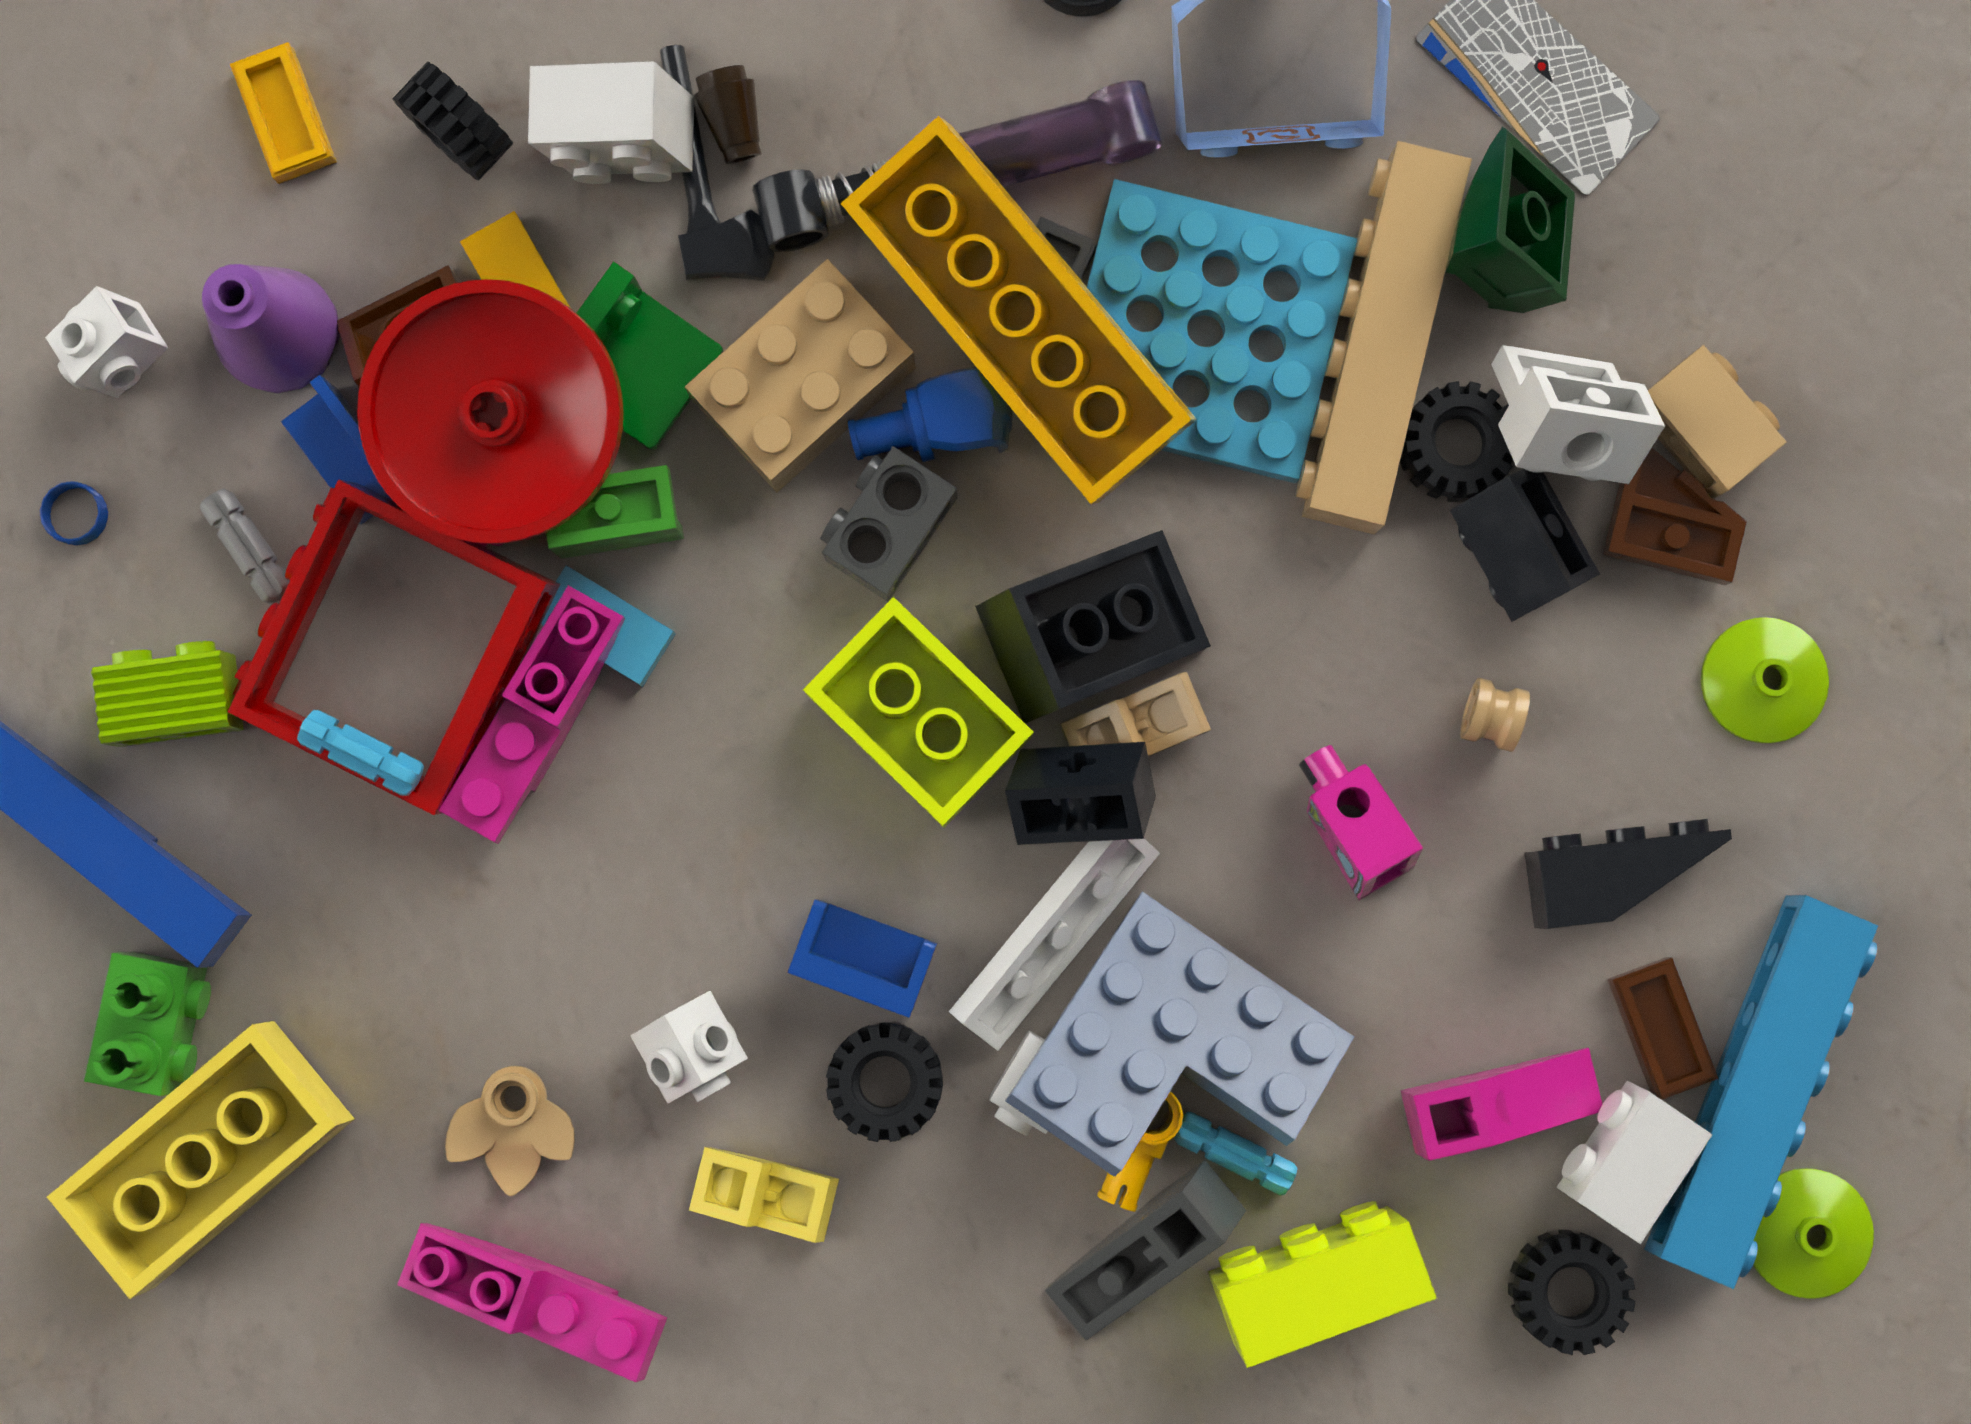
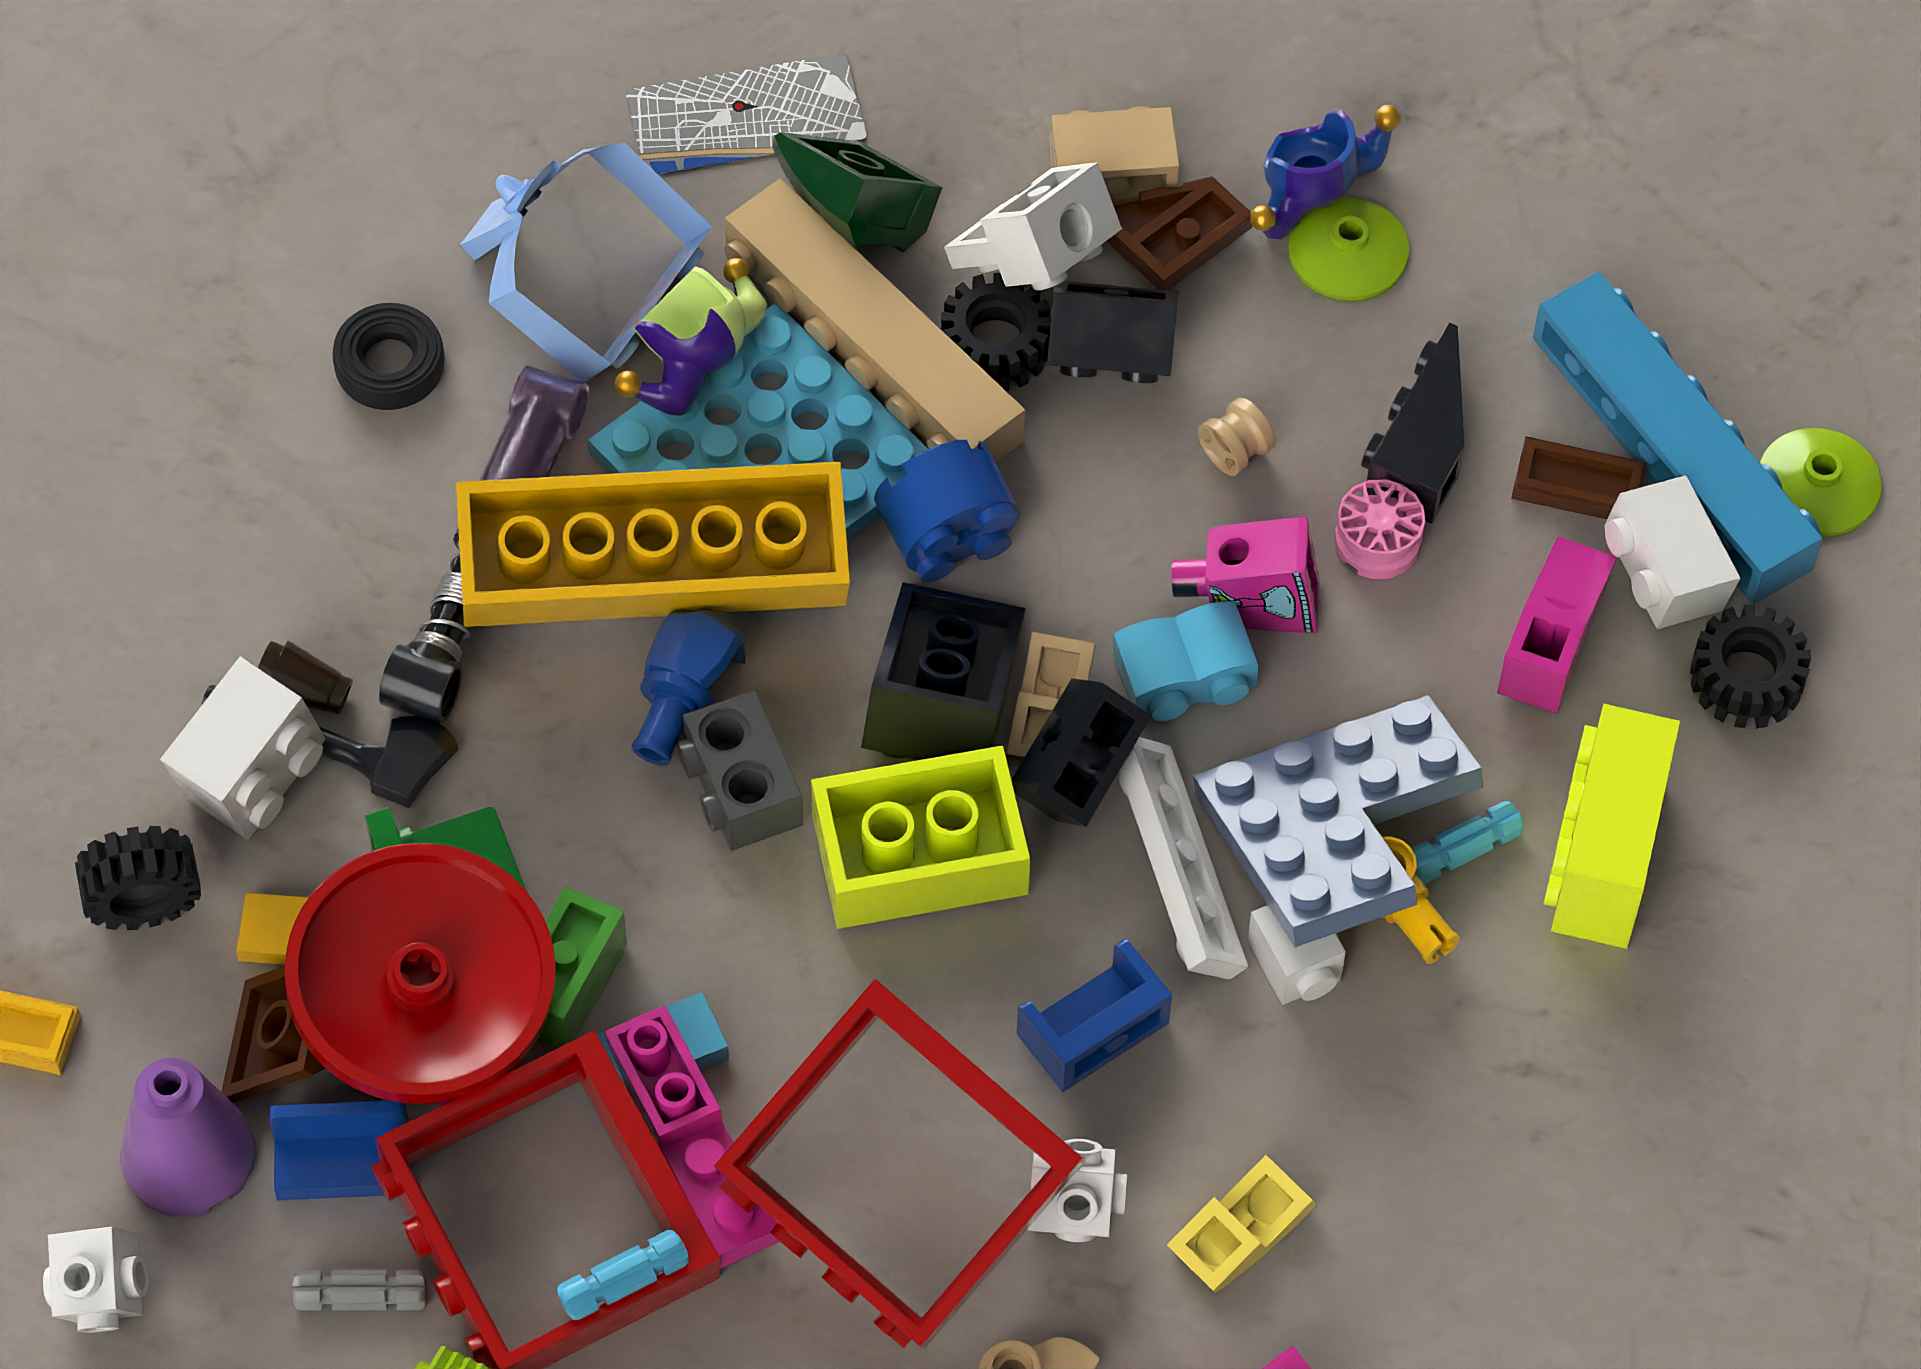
camera: 55 degrees left, 25 degrees down
tan brick [685,259,916,493] -> none
black tyre [826,1023,943,1142] -> none
dark grey slope [1045,1160,1246,1341] -> none
none -> piece [614,258,767,416]
none -> red window [714,979,1086,1349]
none -> blue brick [874,440,1020,583]
none -> medium azure brick [1113,601,1258,722]
none -> piece [1250,105,1401,240]
none -> bright pink wheel [1334,479,1425,580]

